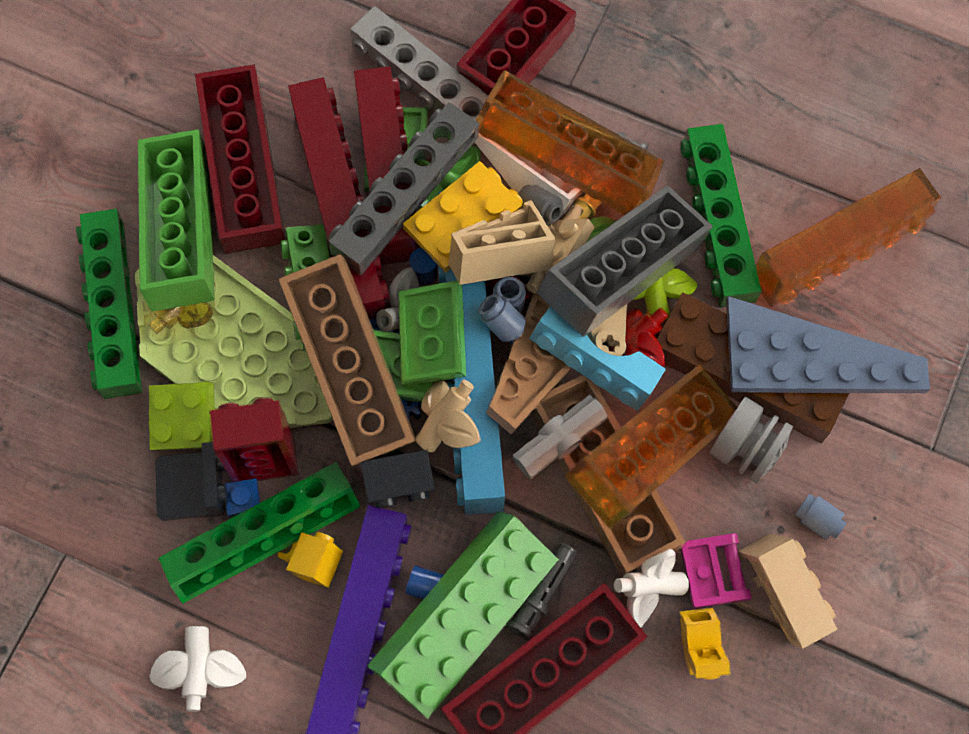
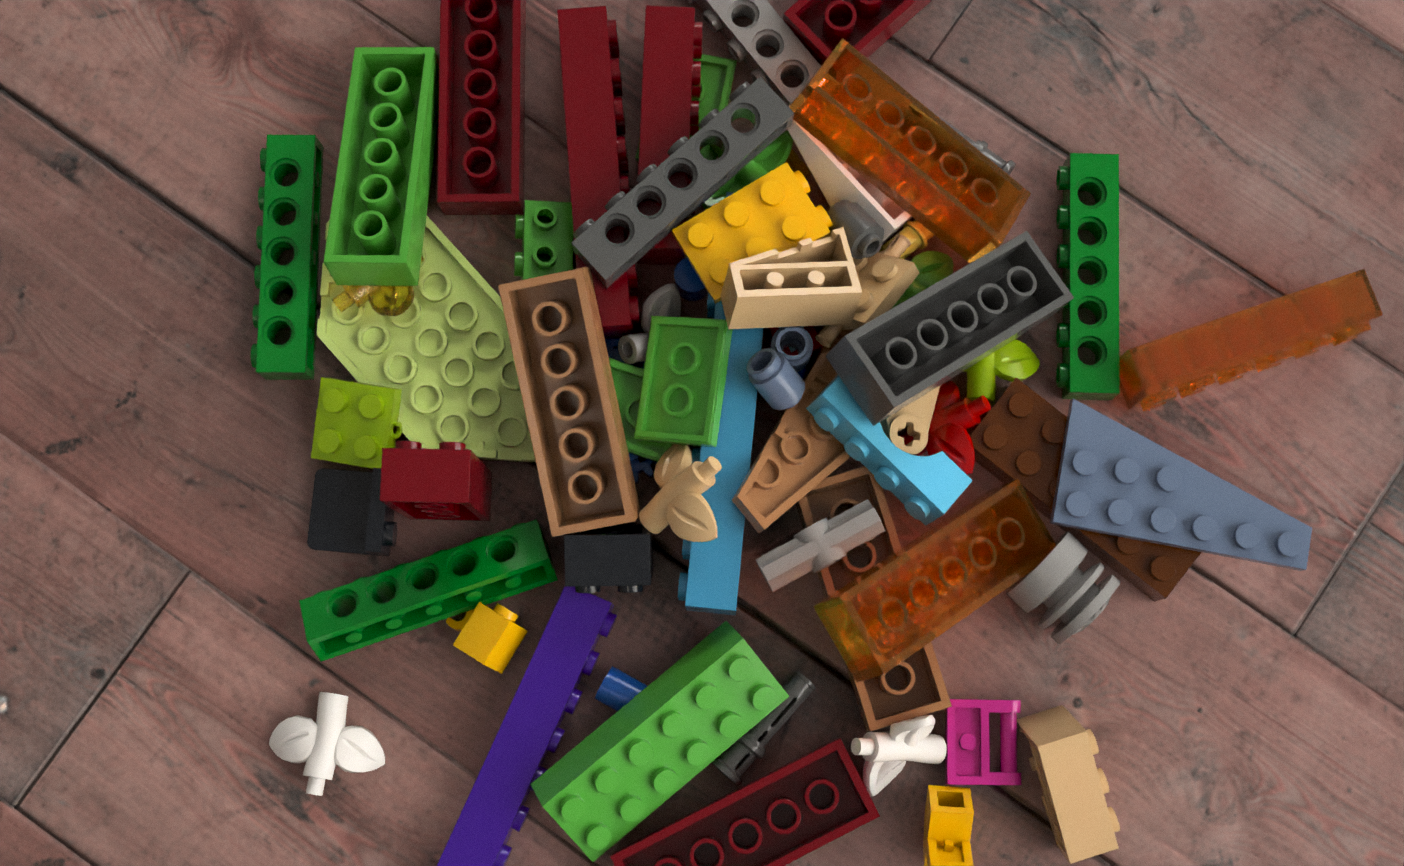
camera: 15 degrees right, 10 degrees up
blue plate [226,479,261,518] -> none
sand blue brick [795,494,847,540] -> none

